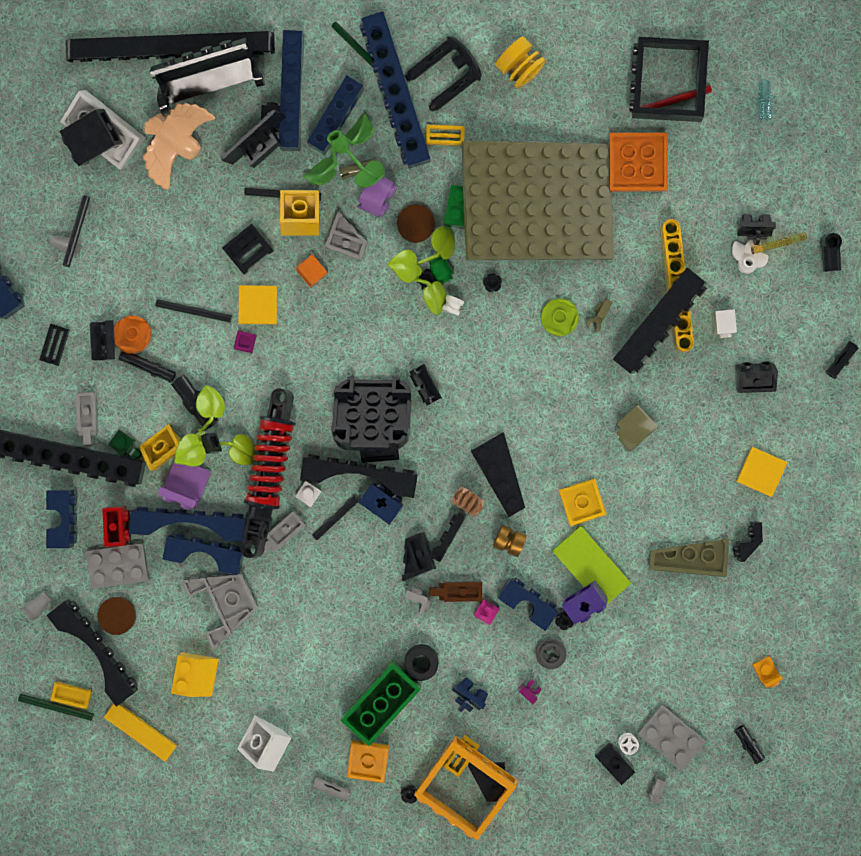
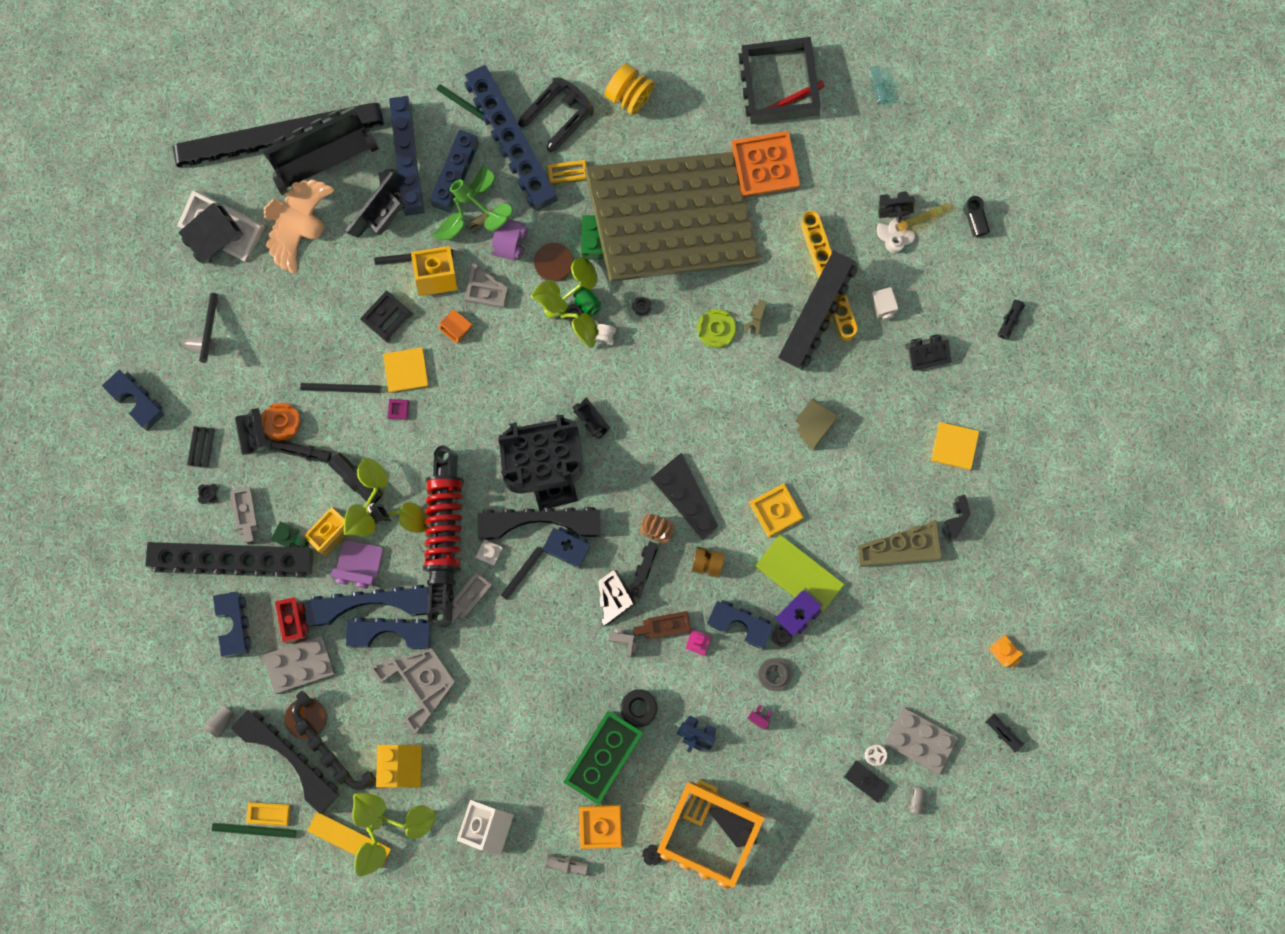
camera: 10 degrees left, 10 degrees down
none -> black plate [198,484,218,504]
none -> black bar [291,690,376,790]
none -> lime plant [352,793,436,877]

